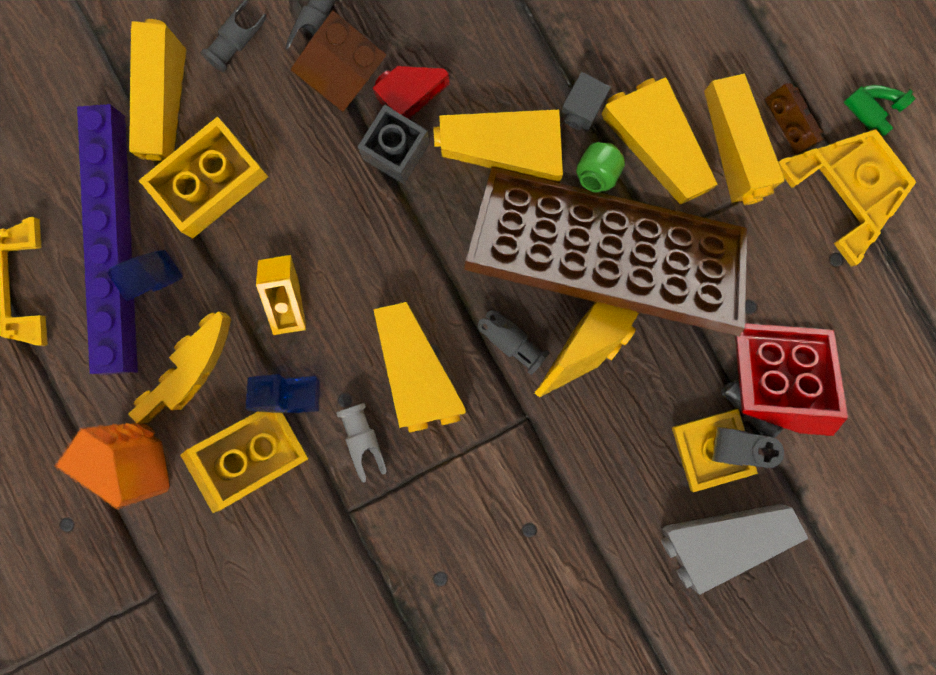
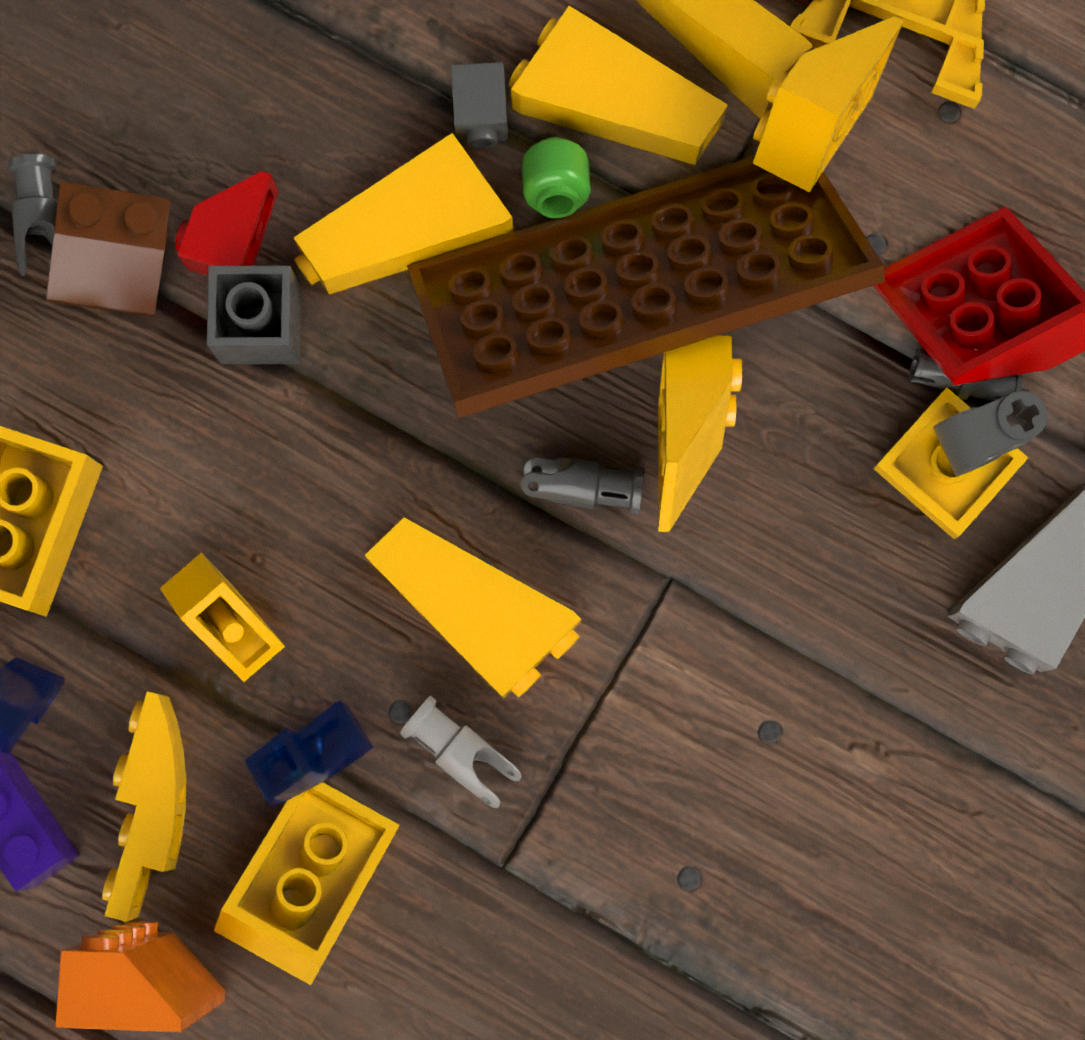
camera: 35 degrees left, 5 degrees down
none -> yellow slope [753,16,904,192]

